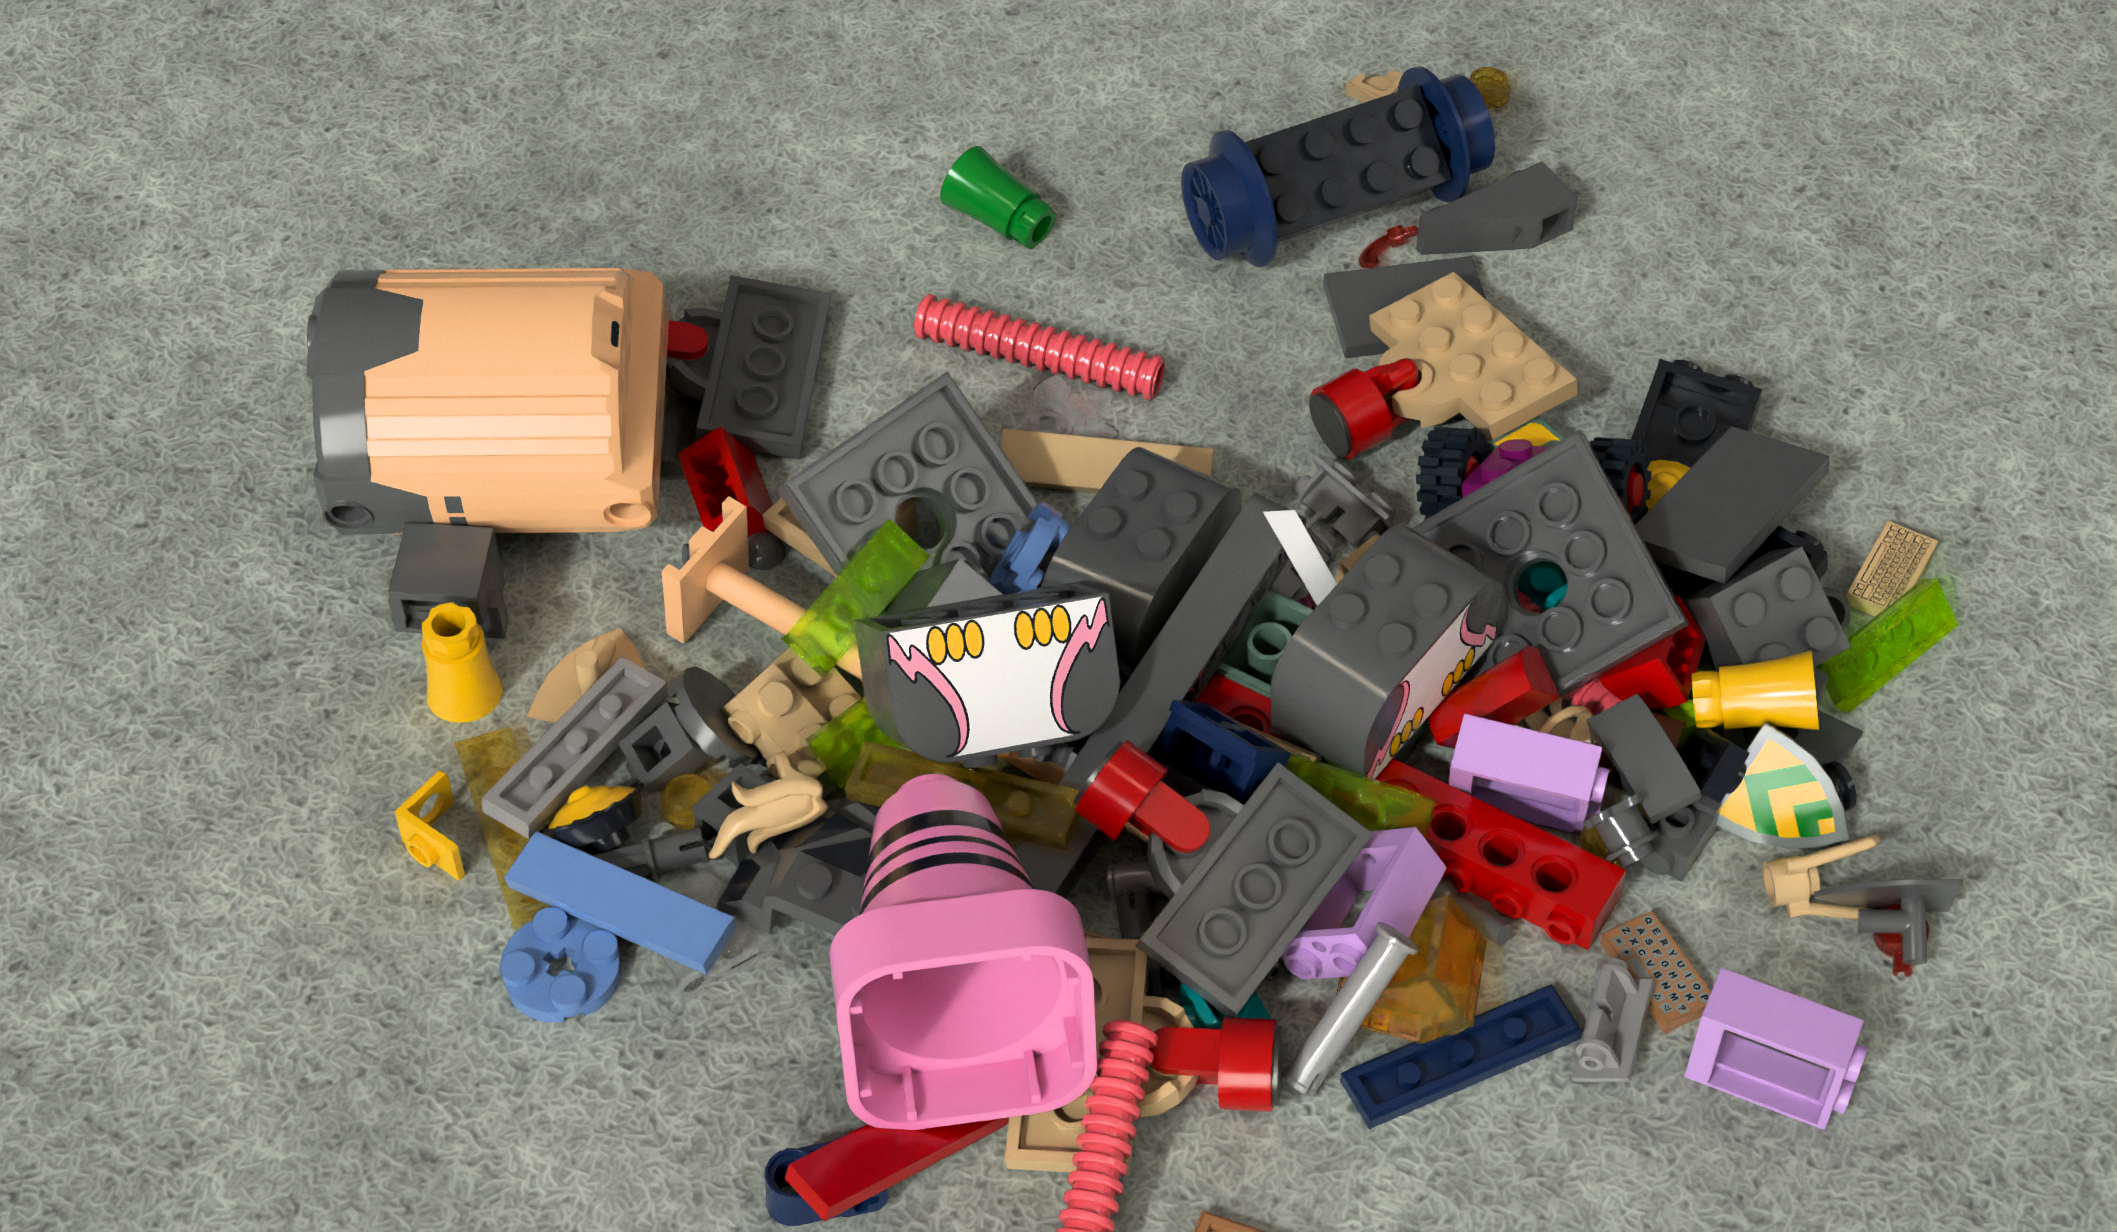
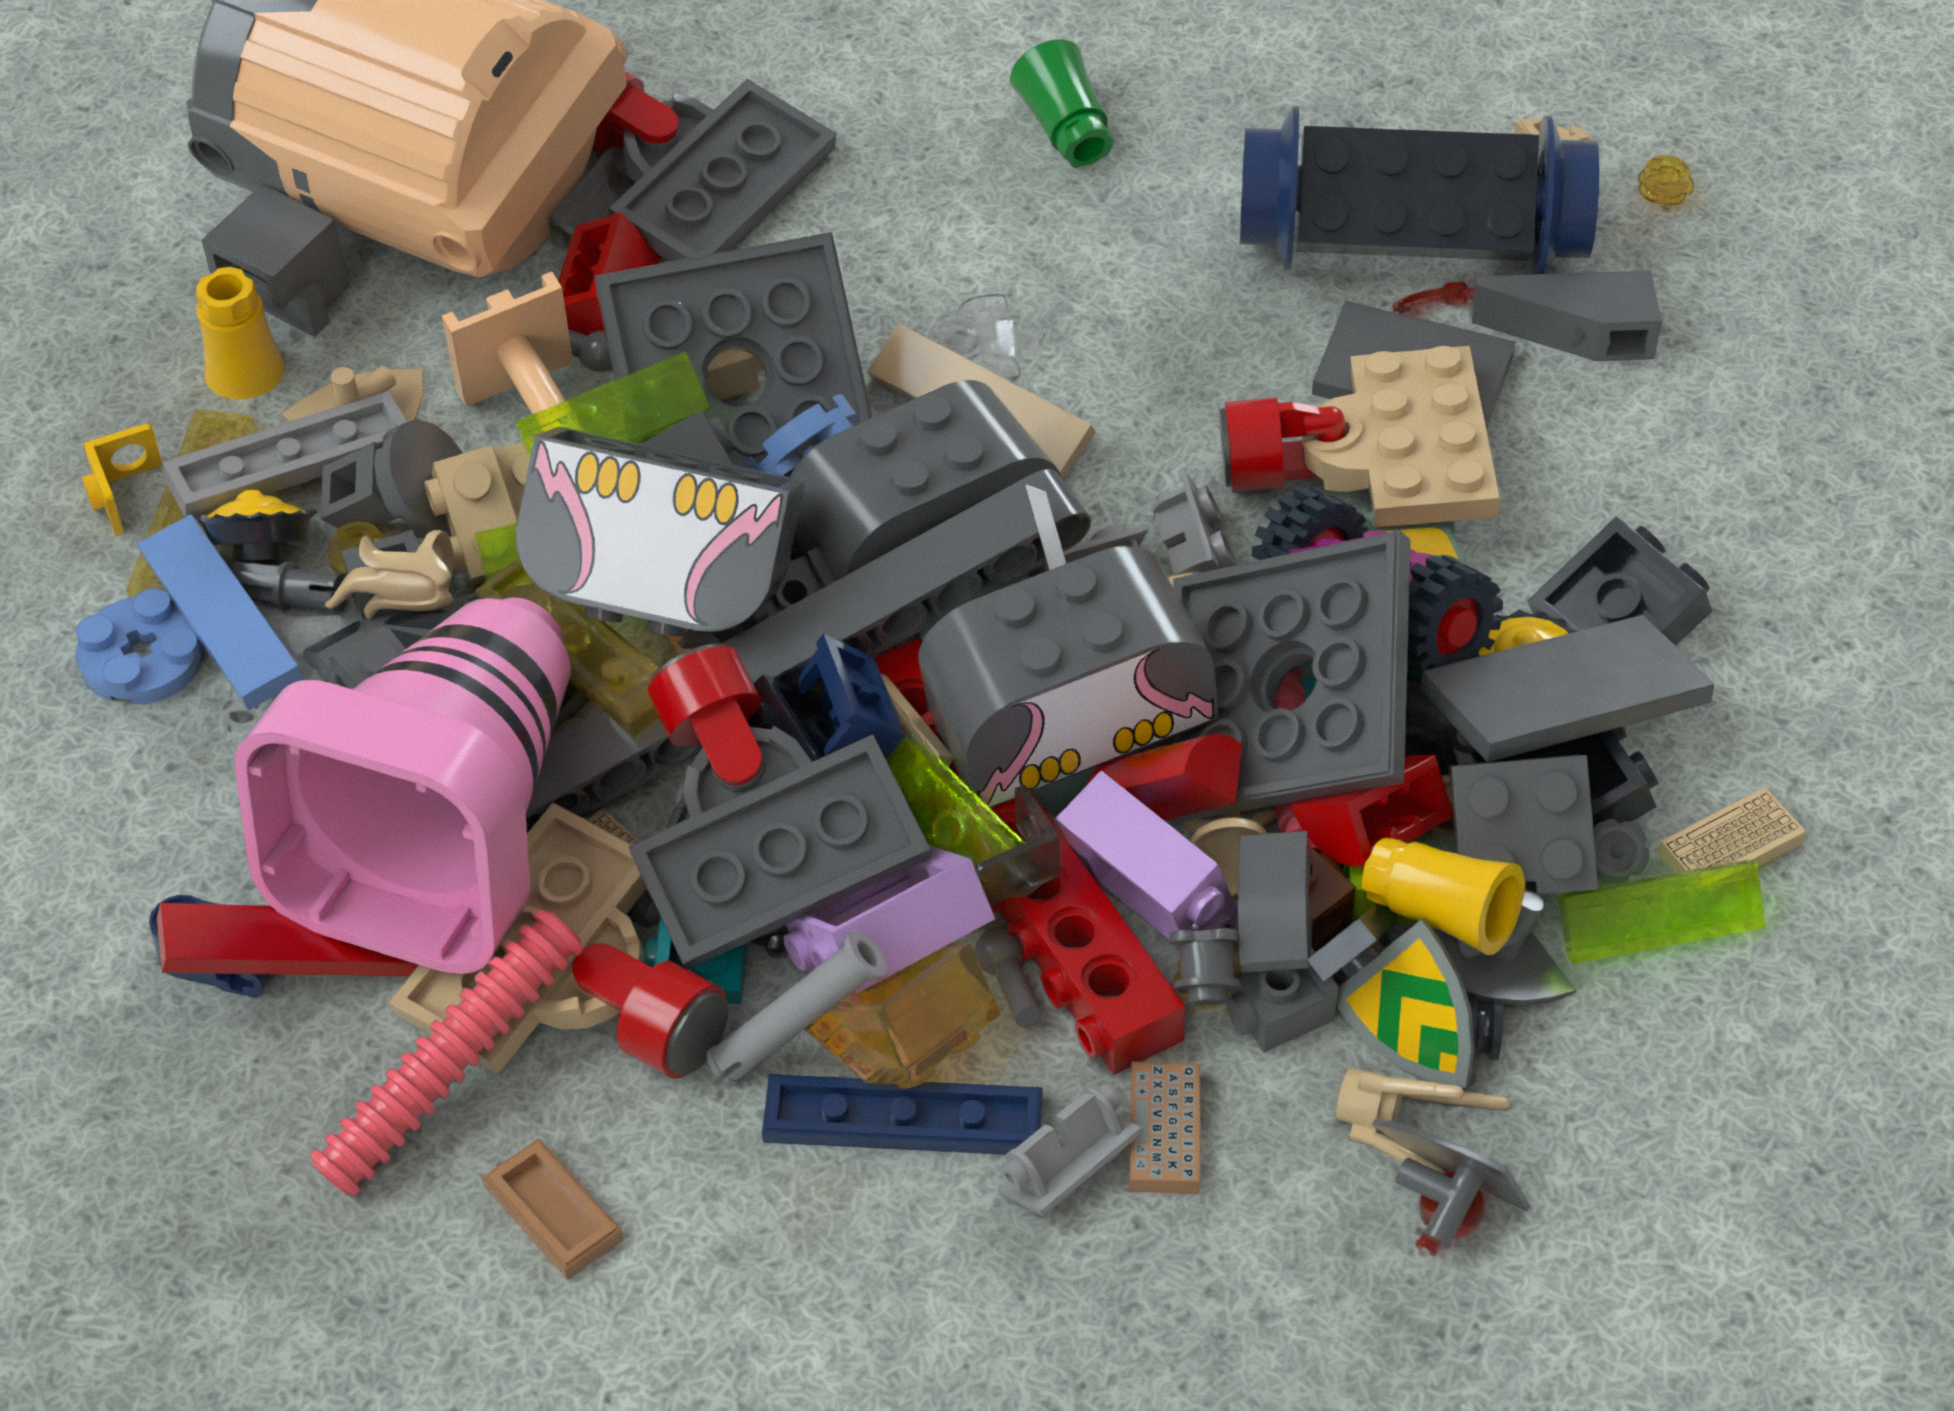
camera: 30 degrees right, 0 degrees up
coral piece [914,294,1165,401] -> none
lavender window [1684,968,1868,1130] -> none
none -> clear smoke bracket [974,784,1060,907]

